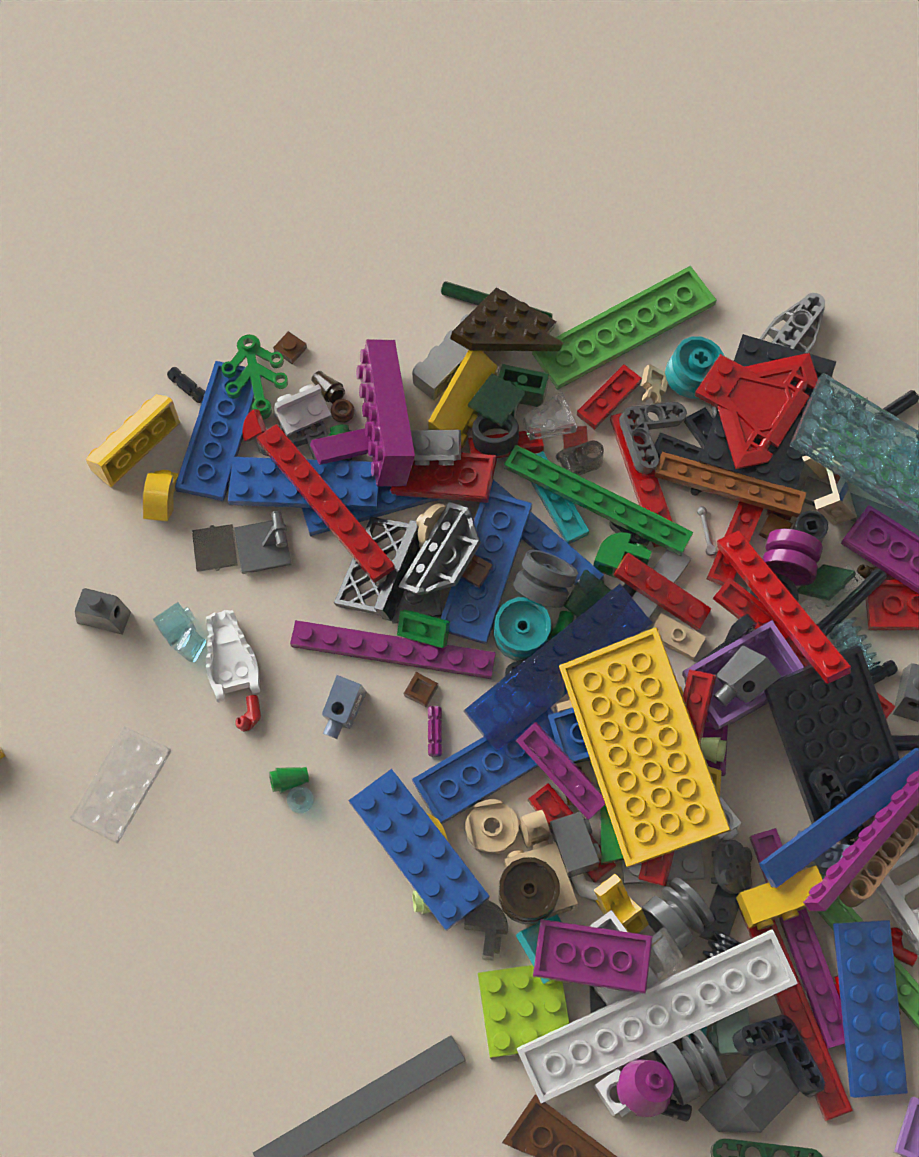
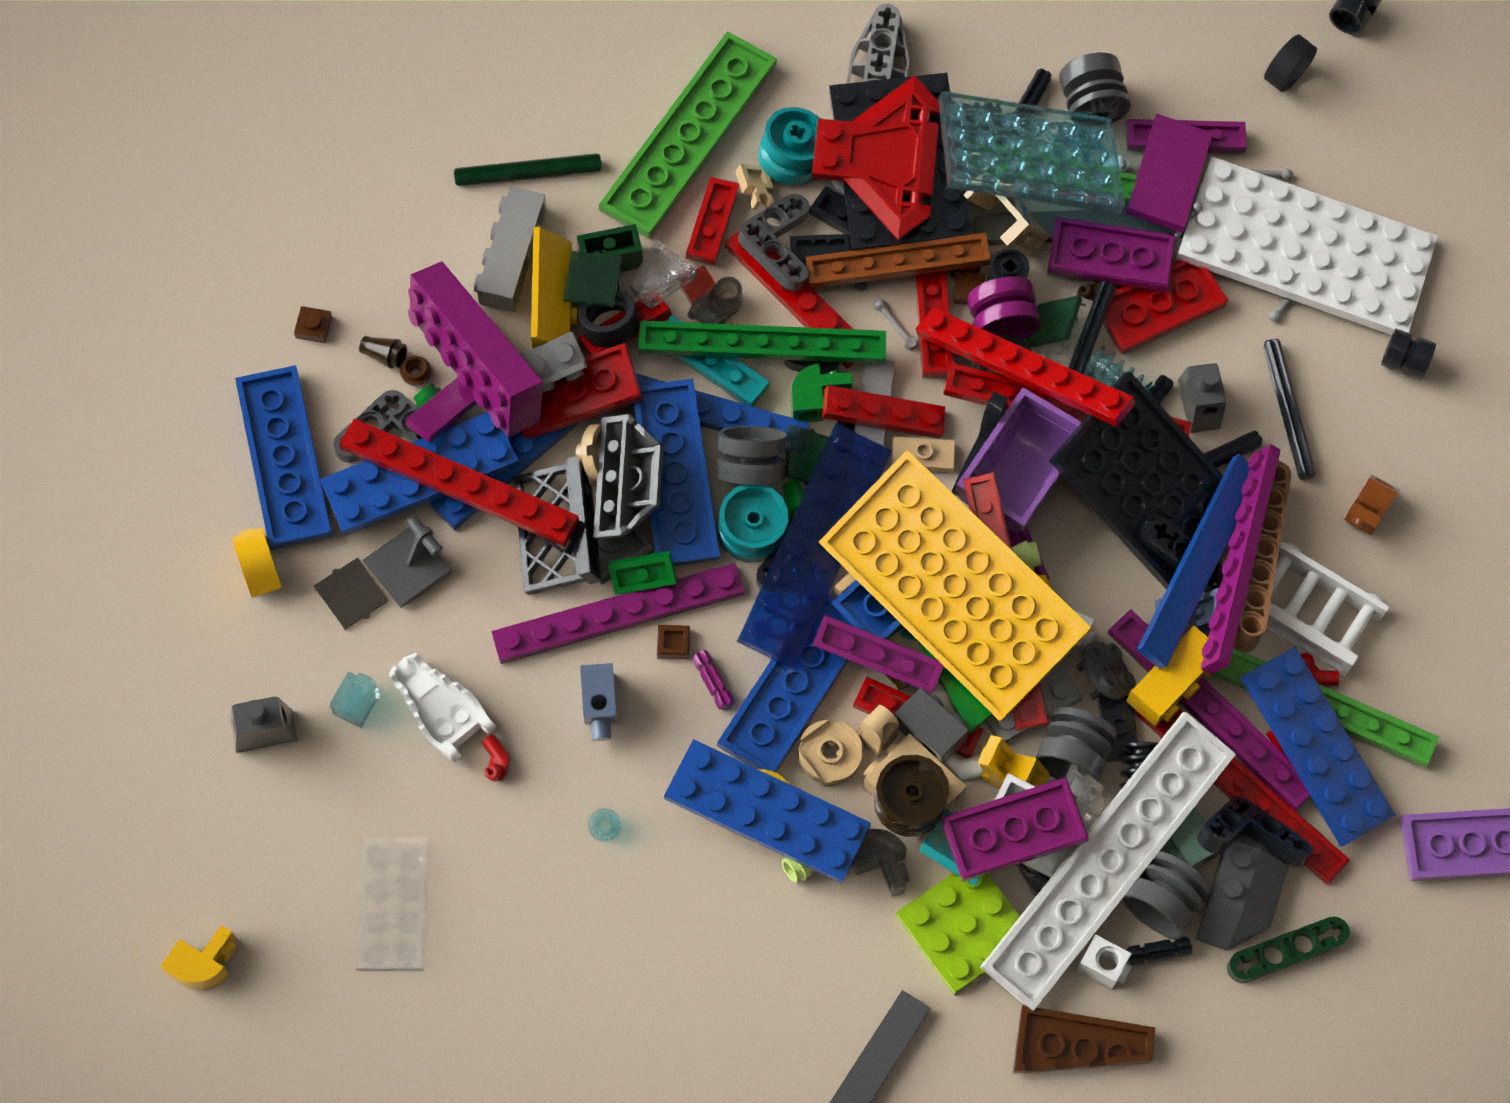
camera: 30 degrees left, 0 degrees up
yellow slope [86,394,180,488] -> none
black axle [167,367,206,403] -> none
clear light blue tile [174,627,206,663] -> none
green plant [221,334,288,420] -> none
red tile [243,409,267,441] -> none
green cone [269,767,309,794] -> none
white bracket [274,384,331,436] -> none
dark brown wing [450,287,564,351] -> none
reddish brown plate [461,554,493,589] -> none
magenta cone [617,1059,674,1117] -> none
dark grey torso [714,646,781,707] -> none

